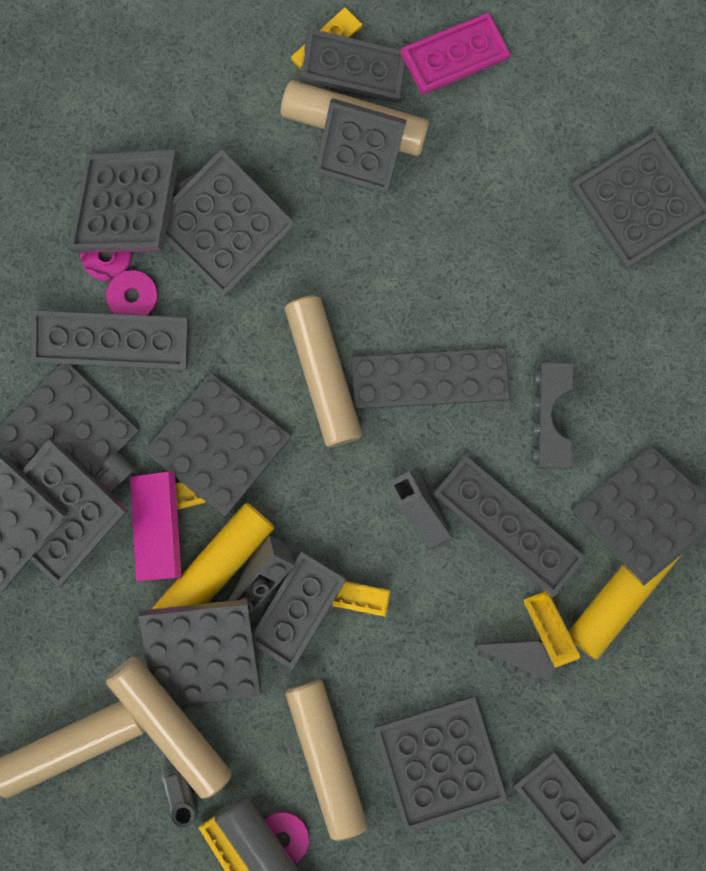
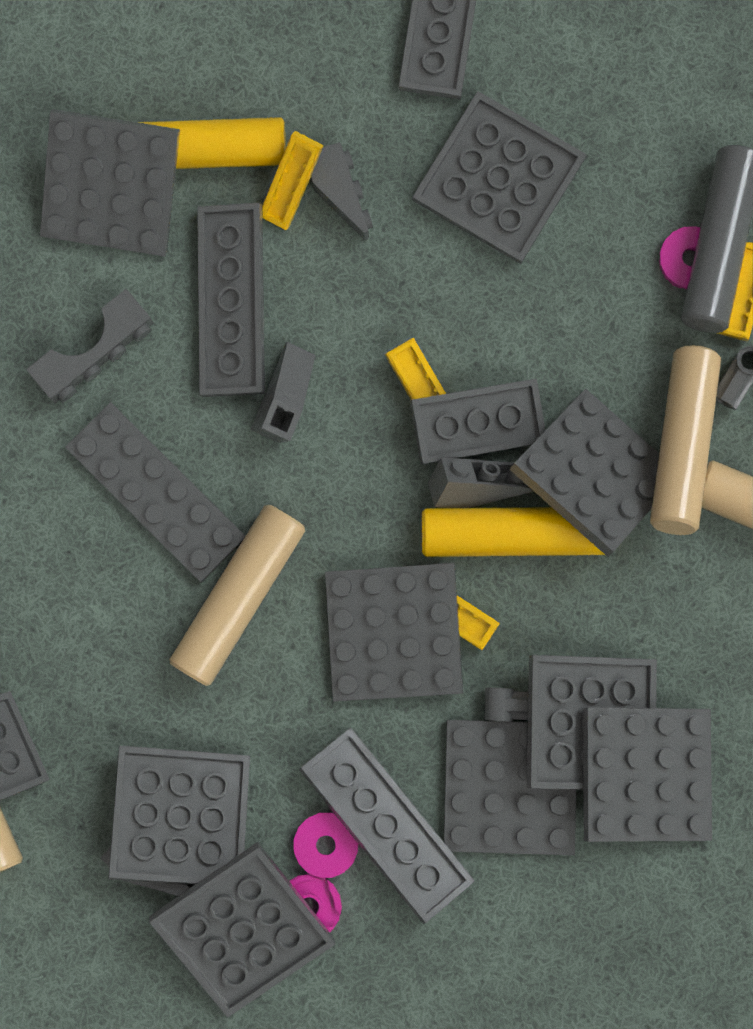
camera: 125 degrees left, 0 degrees up
dark pink tile [130,472,182,581] -> none
tan cylinder [285,679,368,841] -> none

